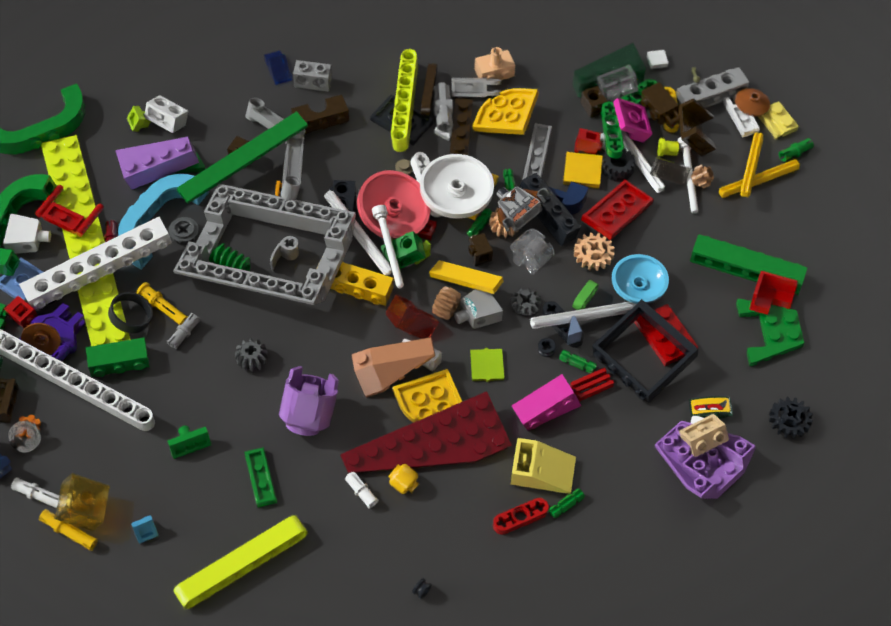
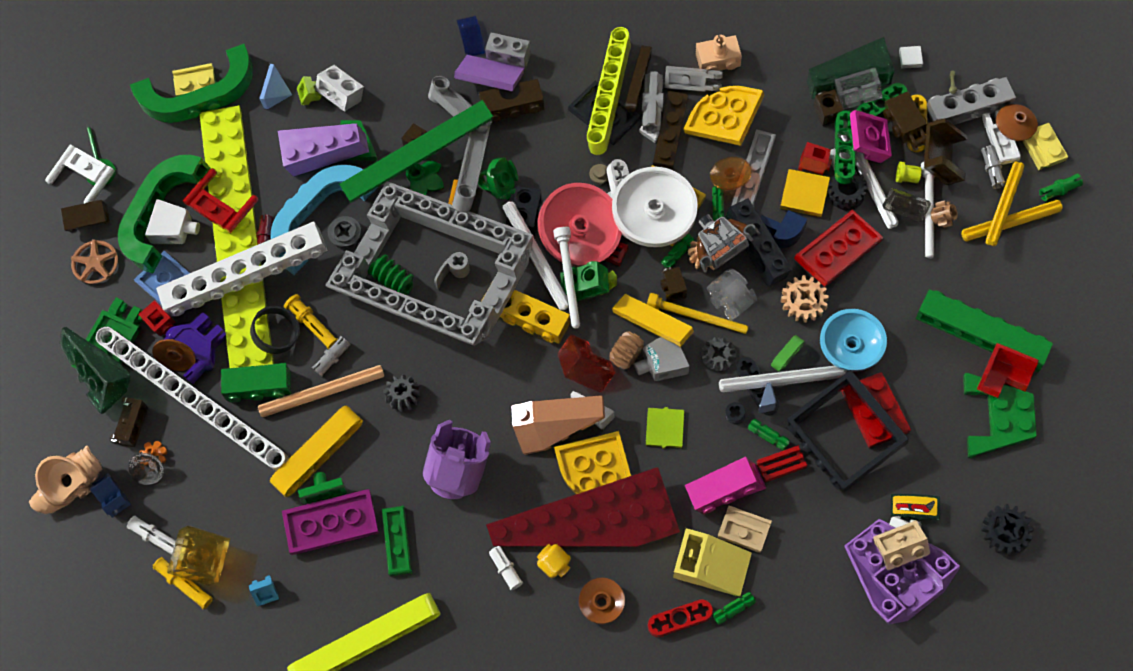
camera: 15 degrees right, 10 degrees up
none -> light yellow plate [172,63,216,97]
none -> light nougat axle [258,365,384,417]
none -> light blue slope [260,64,292,109]
none -> yellow beam [270,405,363,497]
none -> magenta plate [282,489,379,555]
none -> green plate [406,161,444,195]
none -> medium lavender tile [454,55,524,91]
none -> green tile [478,157,518,200]
none -> dark orange dish [579,578,625,624]
none -> yellow piece [647,293,748,334]
none -> clear orange dish [710,157,752,190]
none -> tan plate [717,506,772,553]
none -> light grey pin [981,145,1006,189]

